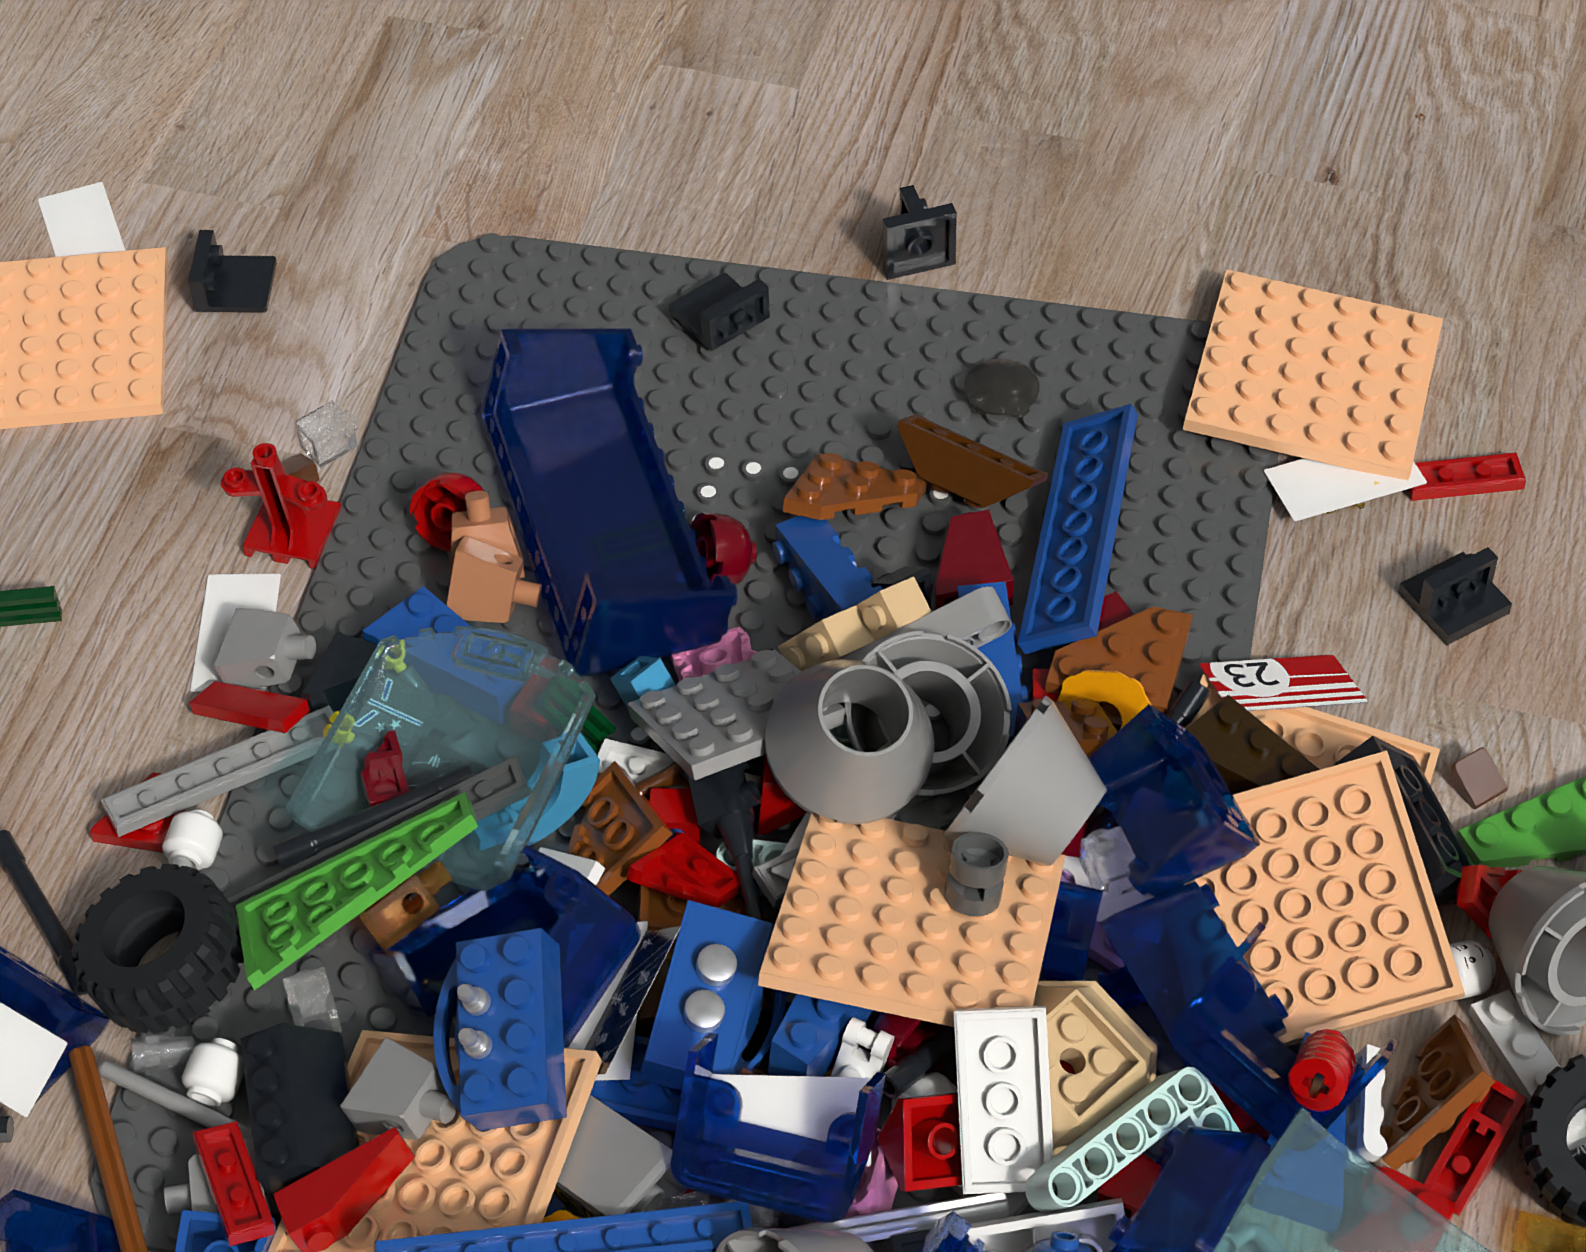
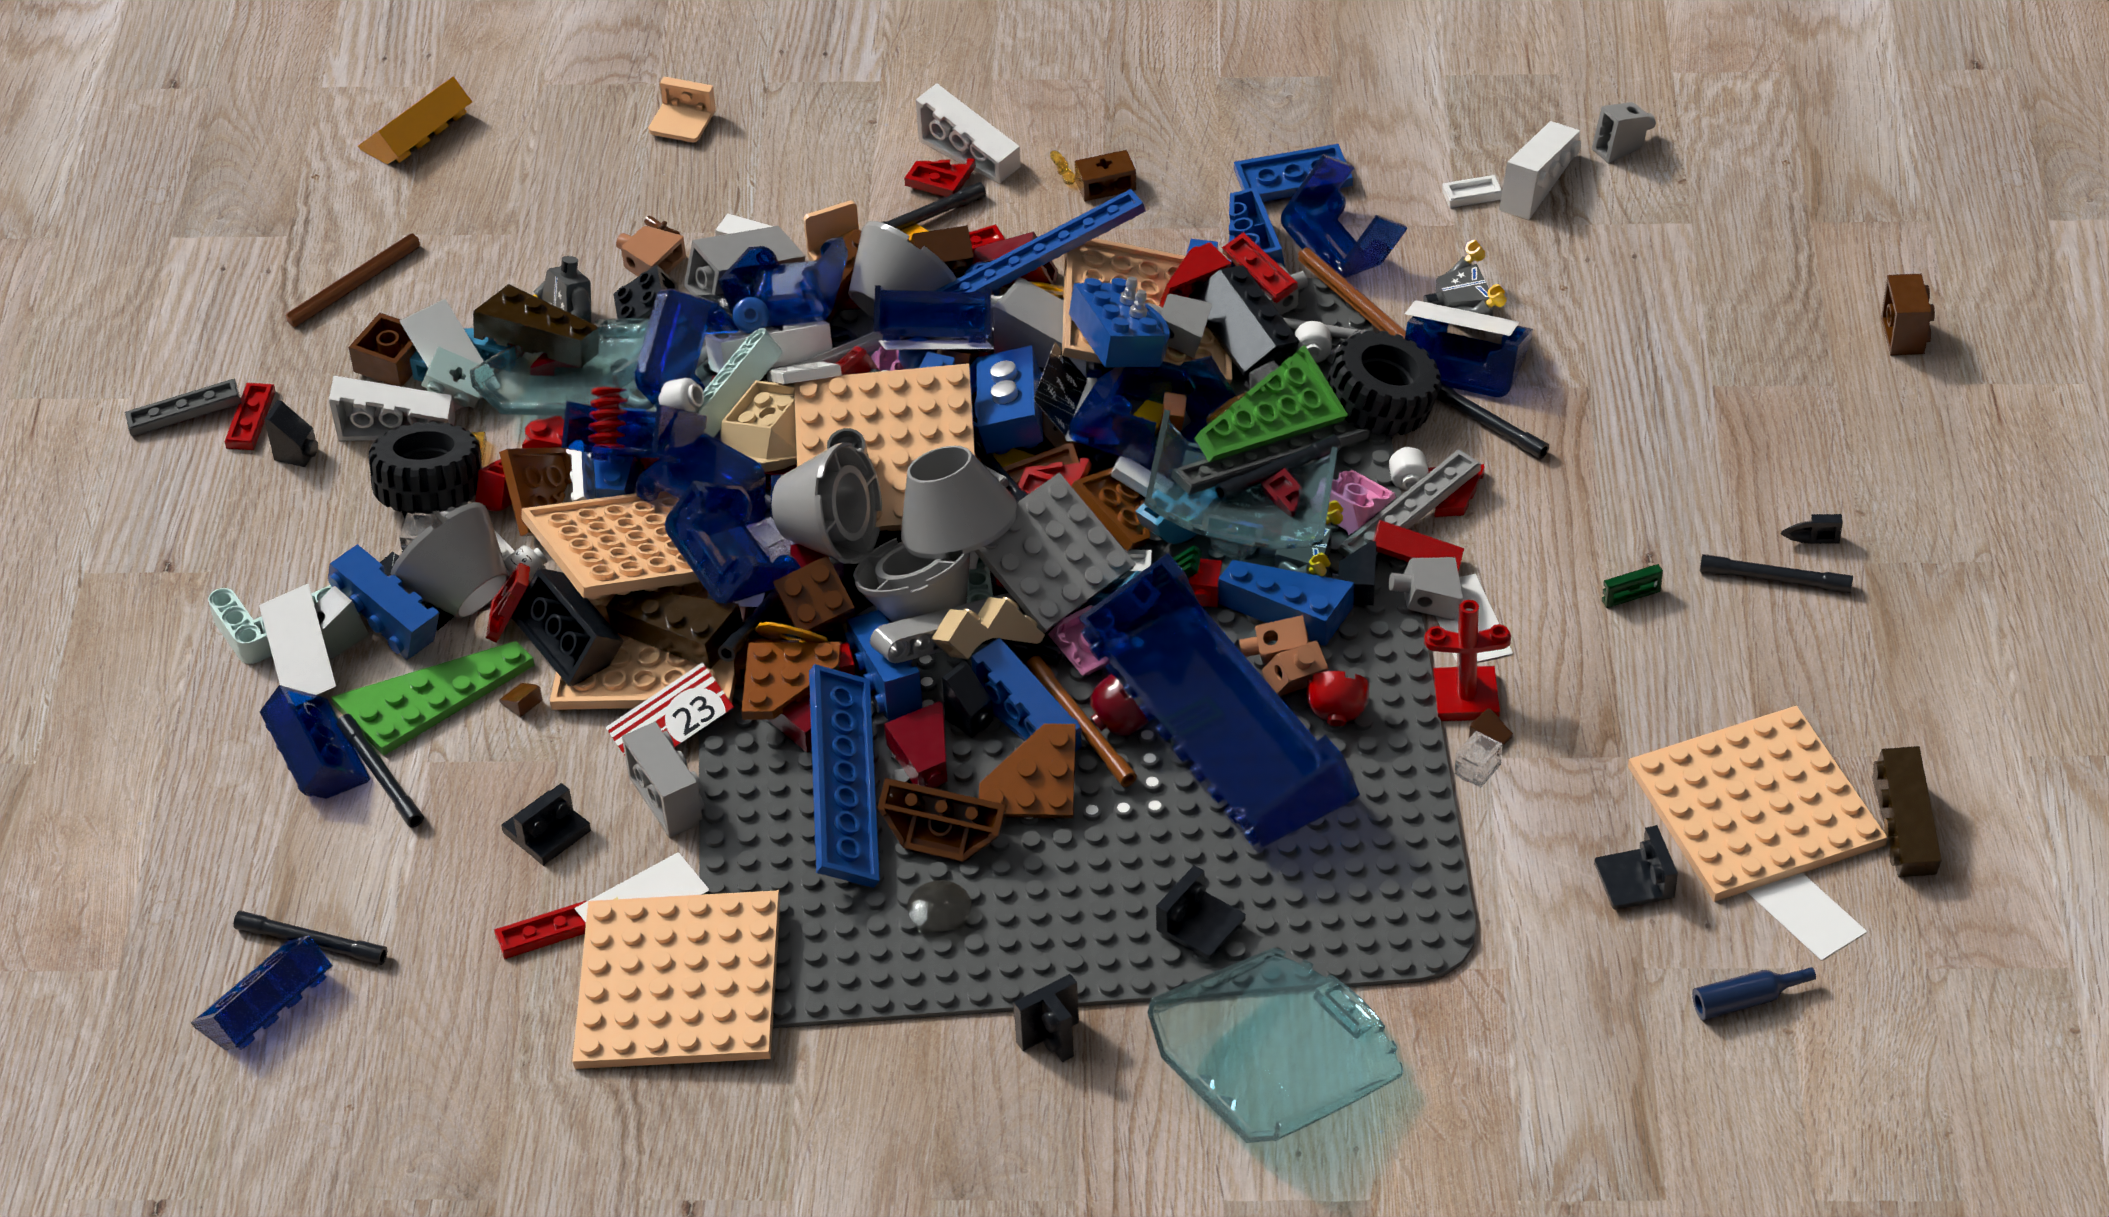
camera: 165 degrees right, 5 degrees down
none -> light grey brick [622,721,704,838]
none -> white head [659,378,704,418]
none -> dark orange piece [1026,656,1137,787]
none -> clear light blue windscreen [1147,948,1403,1143]
none -> bright pink slope [1311,469,1396,535]
none -> dark blue piece [1692,967,1816,1020]

